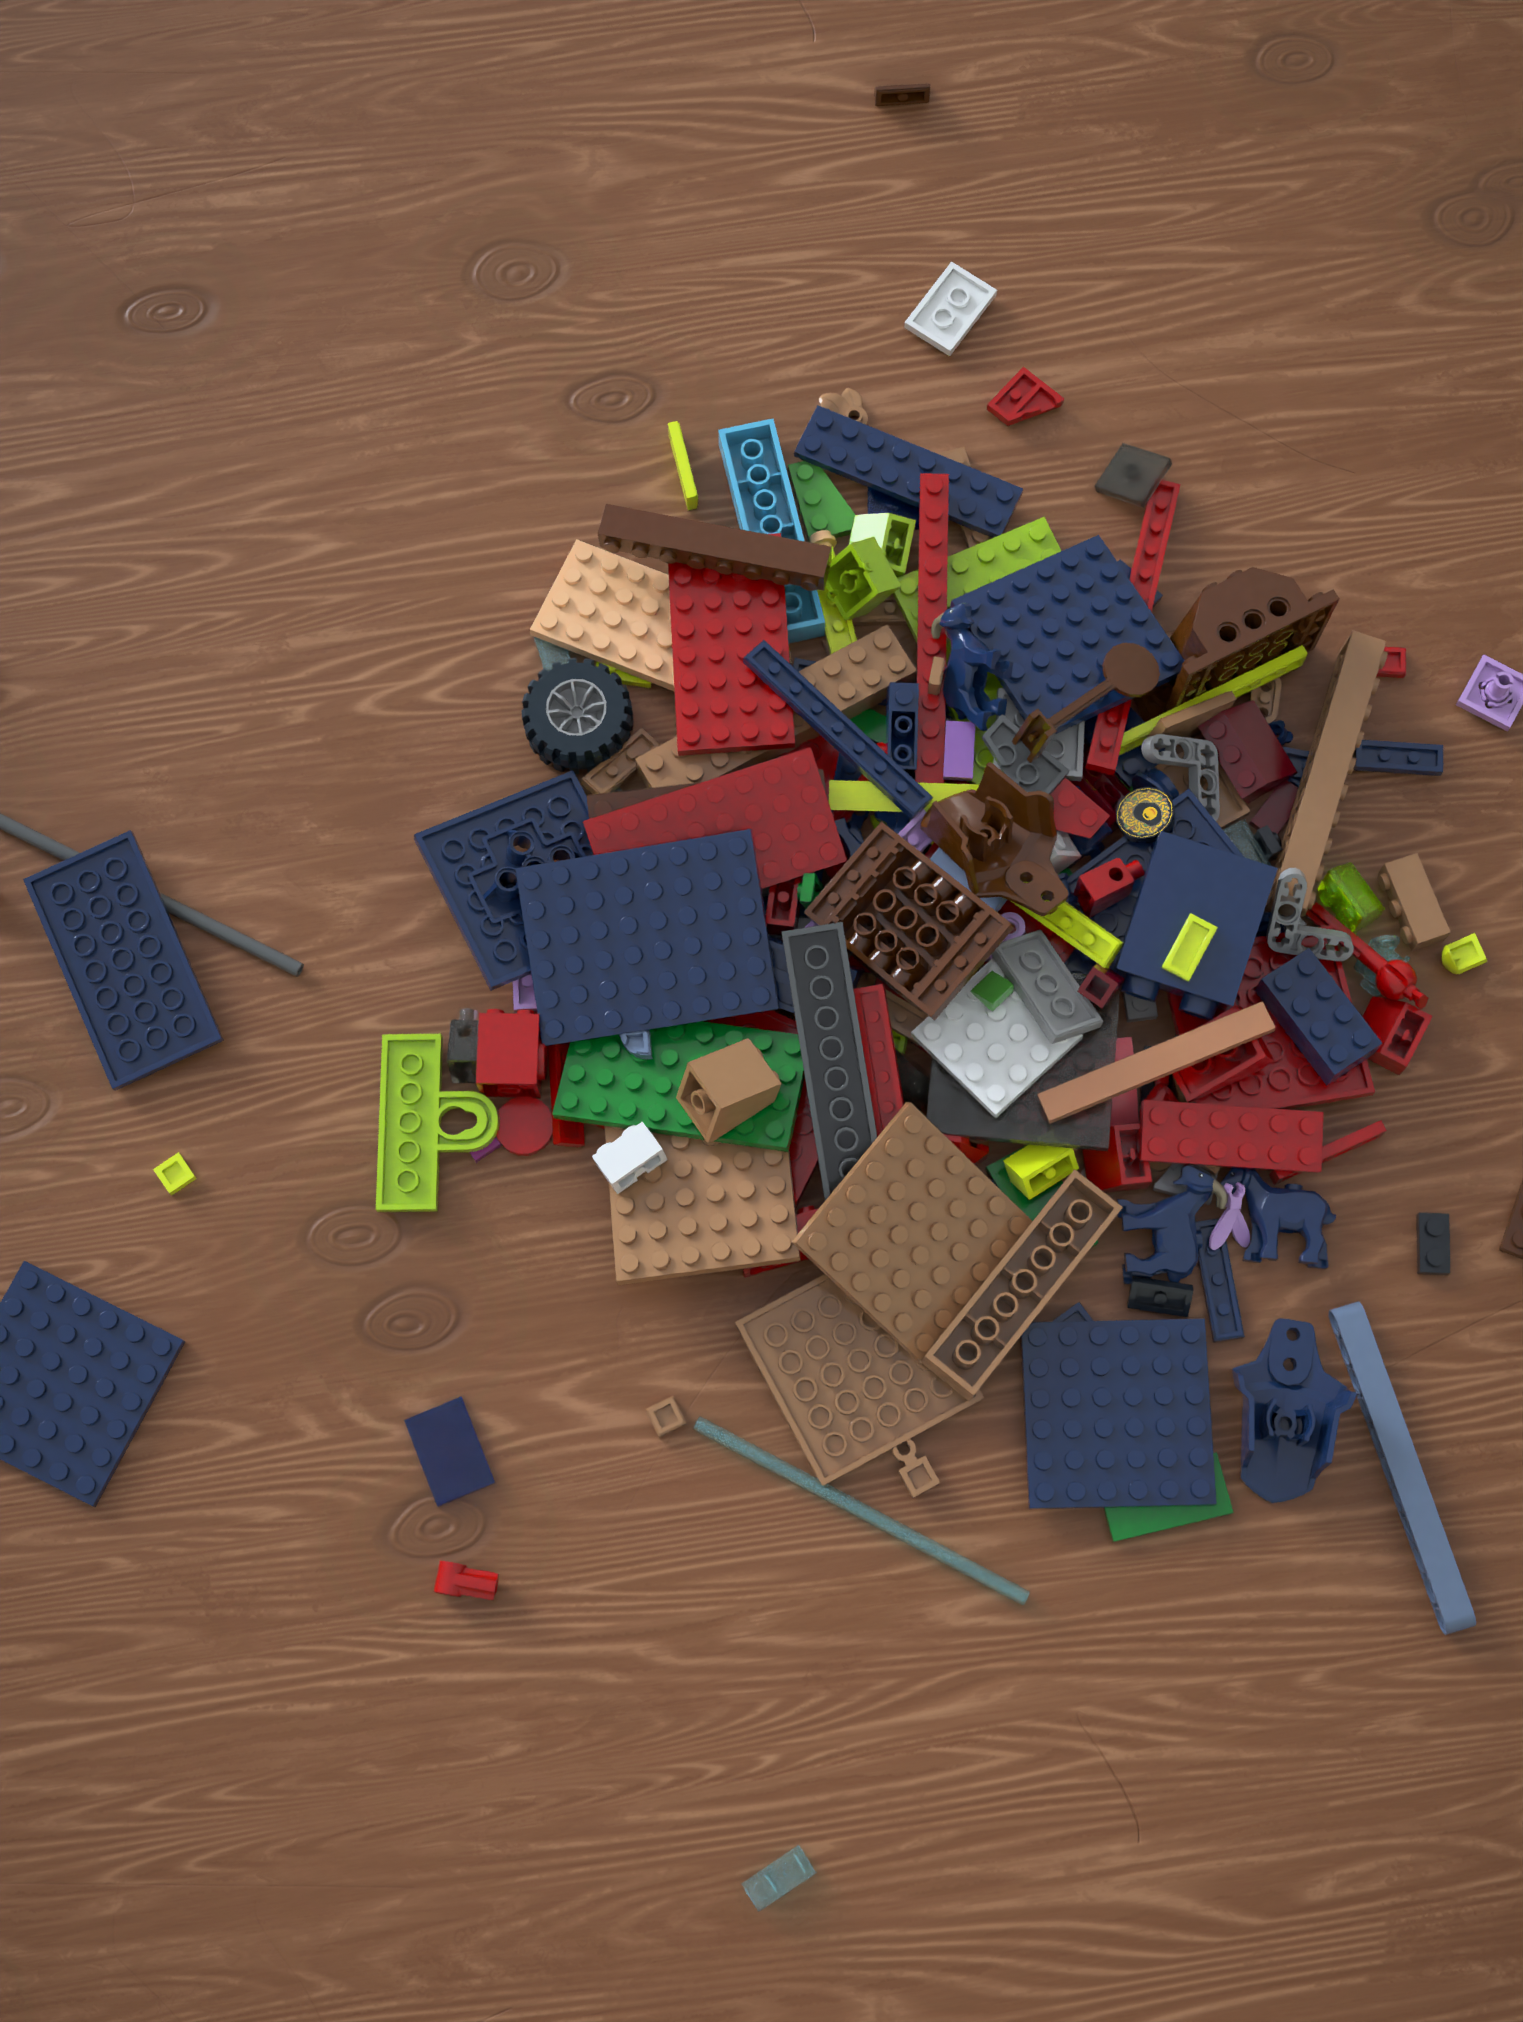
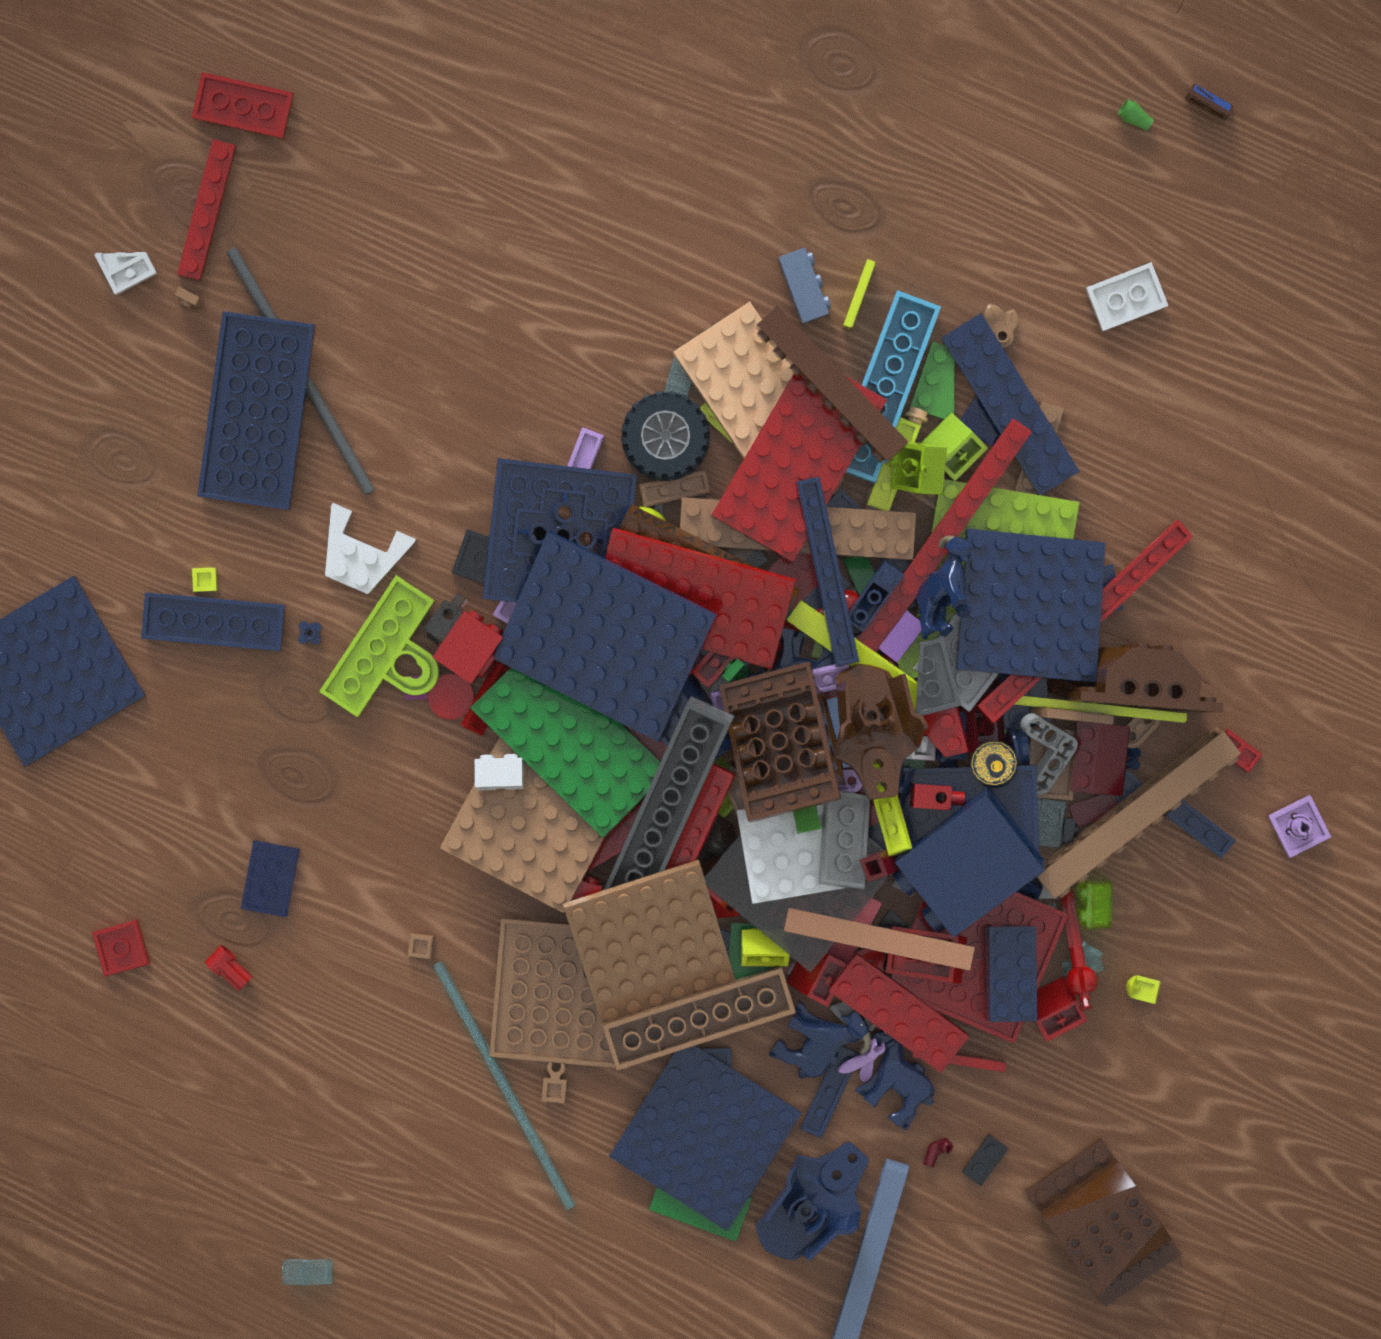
camera: 30 degrees right, 15 degrees up
sand blue tile [619,1030,653,1059] -> none
medium nougat slope [676,1038,782,1144] -> none
medium nougat tile [928,656,945,695] -> none
red wing [986,367,1064,426] -> none
reddish brown piece [1012,643,1160,763] -> none
clear smoke plate [1095,443,1172,508] -> none
black plate [1127,1276,1194,1317] -> none
neon yellow tile [1161,913,1218,982] -> none
light grey beam [1266,868,1354,961] -> none
medium nougat brick [1378,853,1451,952] -> none
none -> red tile [92,919,150,977]
none -> dark blue plate [141,592,286,651]
none -> dark blue plate [298,621,322,645]
none -> white wing [325,503,417,594]
none -> black tile [452,529,489,584]
none -> lavender tile [567,427,604,469]
none -> sand blue brick [778,248,831,325]
none -> dark red arm [923,1138,953,1167]
none -> bright green cone [1118,99,1154,131]

